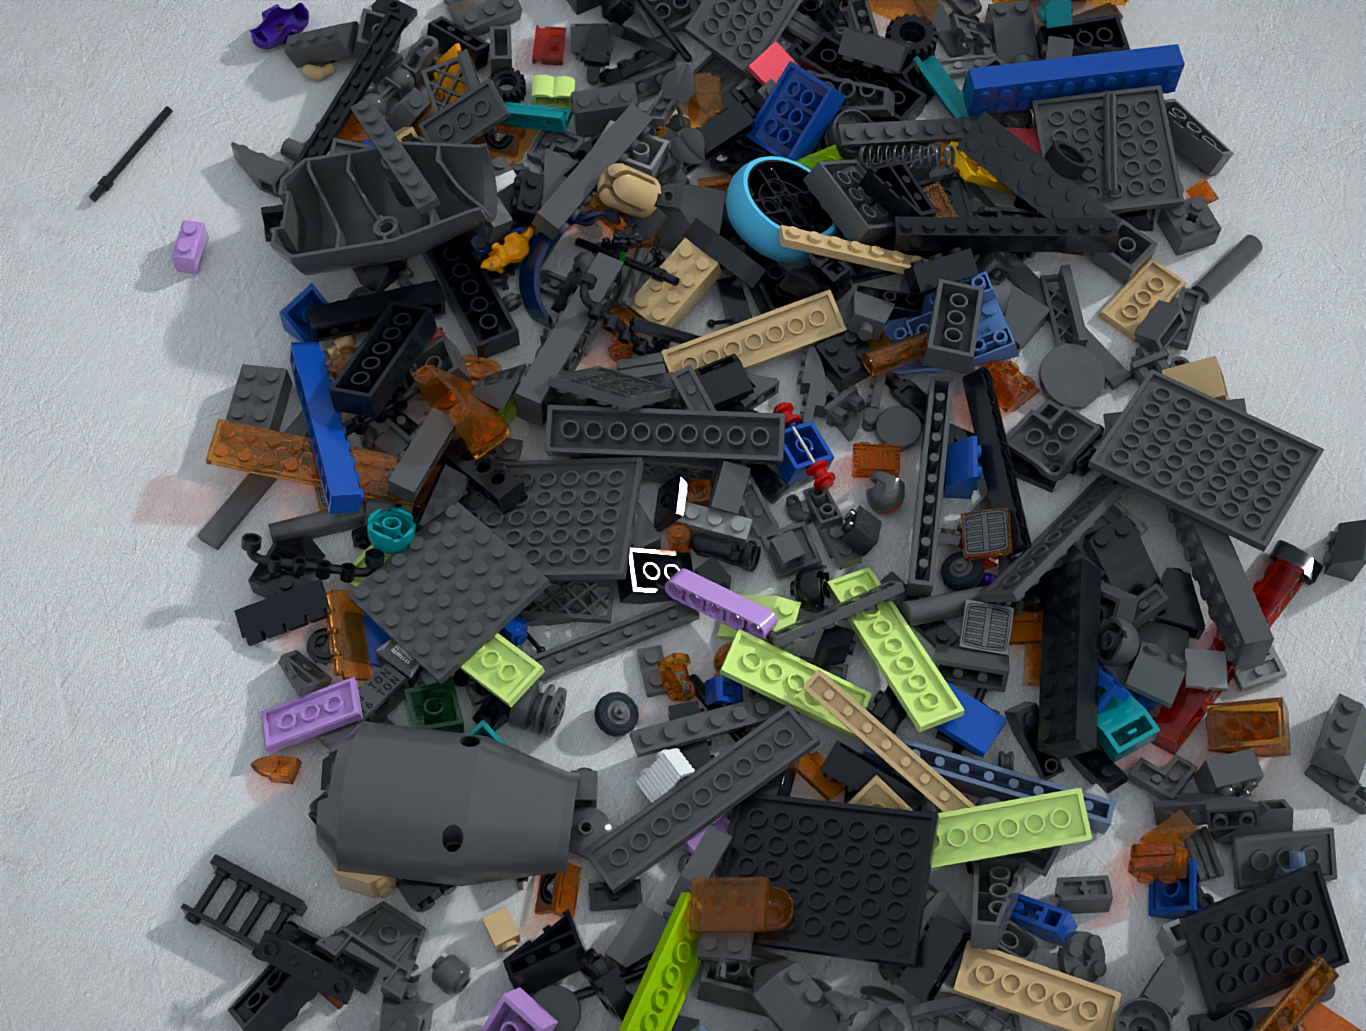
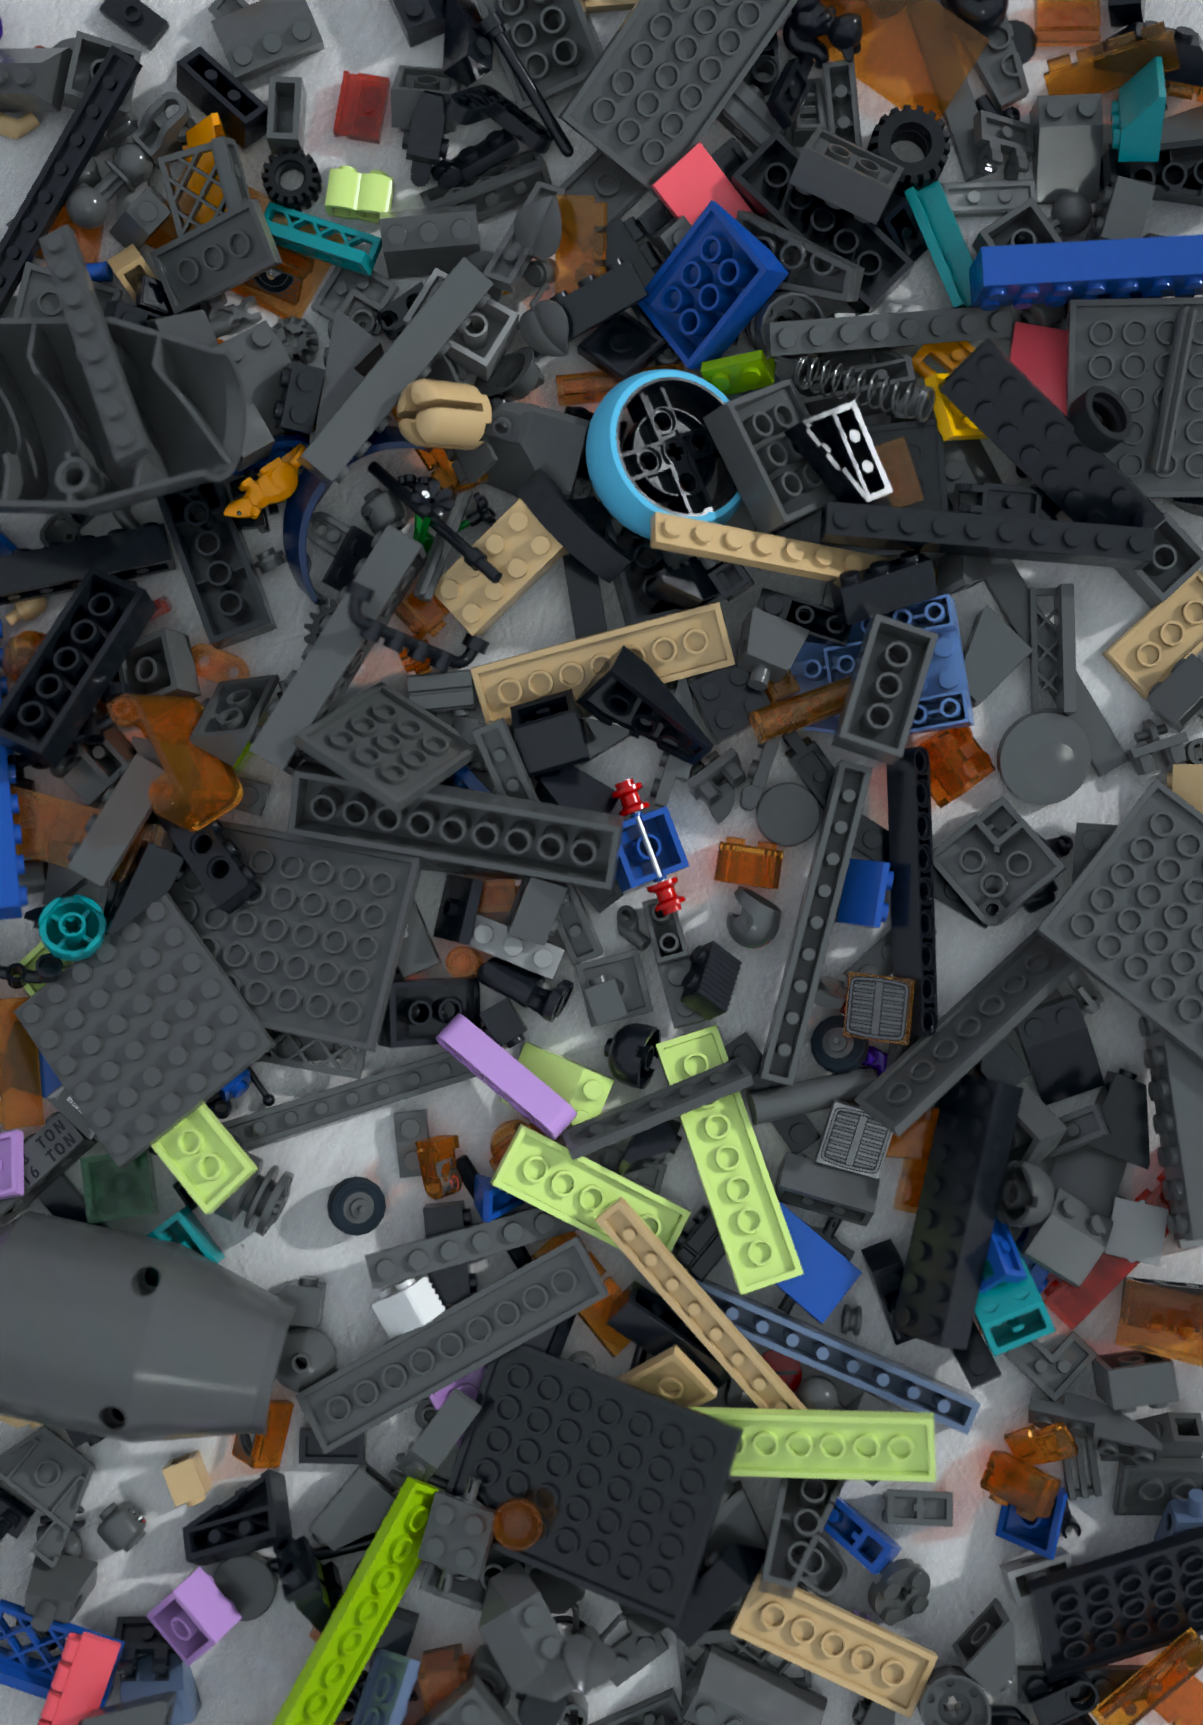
camera: 10 degrees right, 25 degrees up
black axle [629,317,702,344] -> none
clear orange tile [688,877,770,933] -> none
black hinge [707,317,741,328] -> none
none -> black wedge [576,645,714,765]

